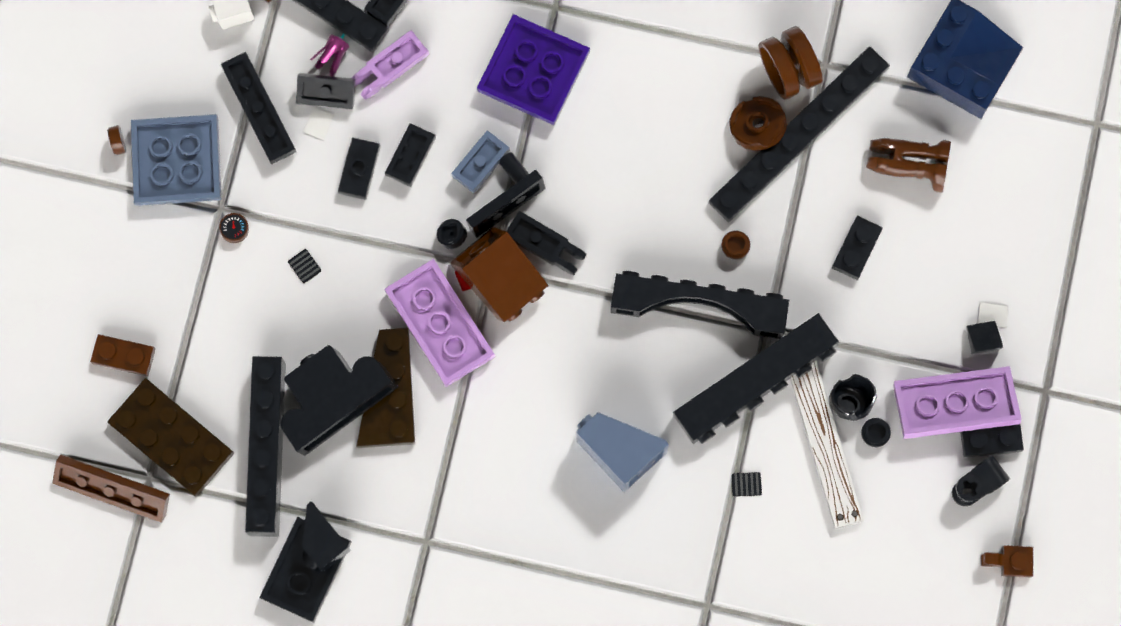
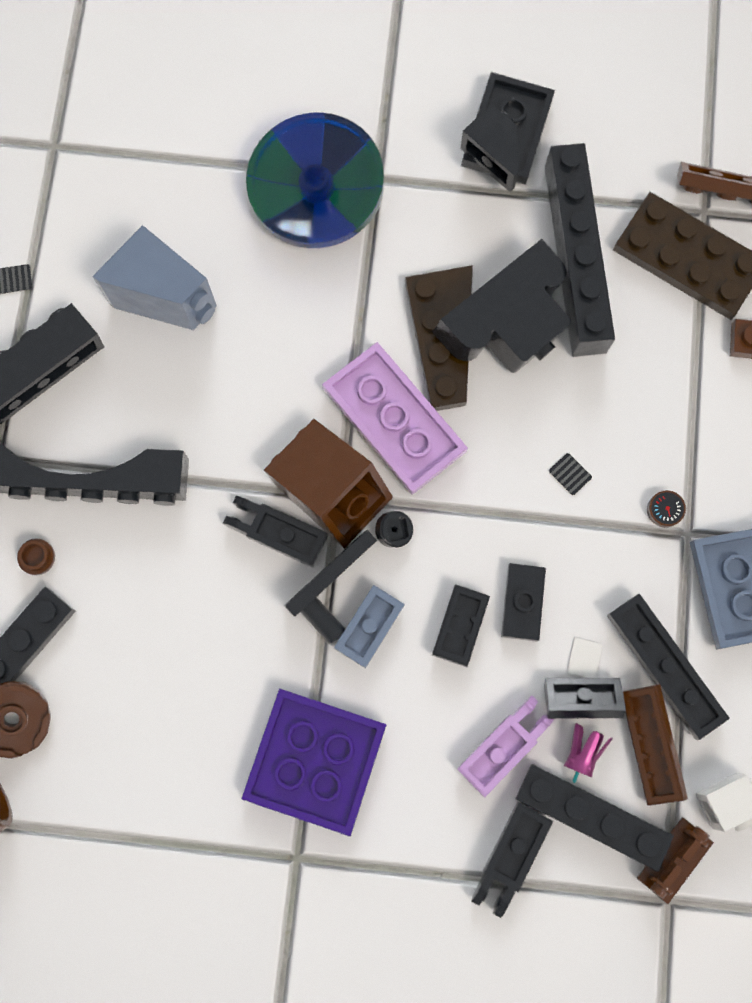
camera: 170 degrees right, 0 degrees up
none -> dish [246,112,385,248]
none -> reddish brown plate [623,684,688,806]

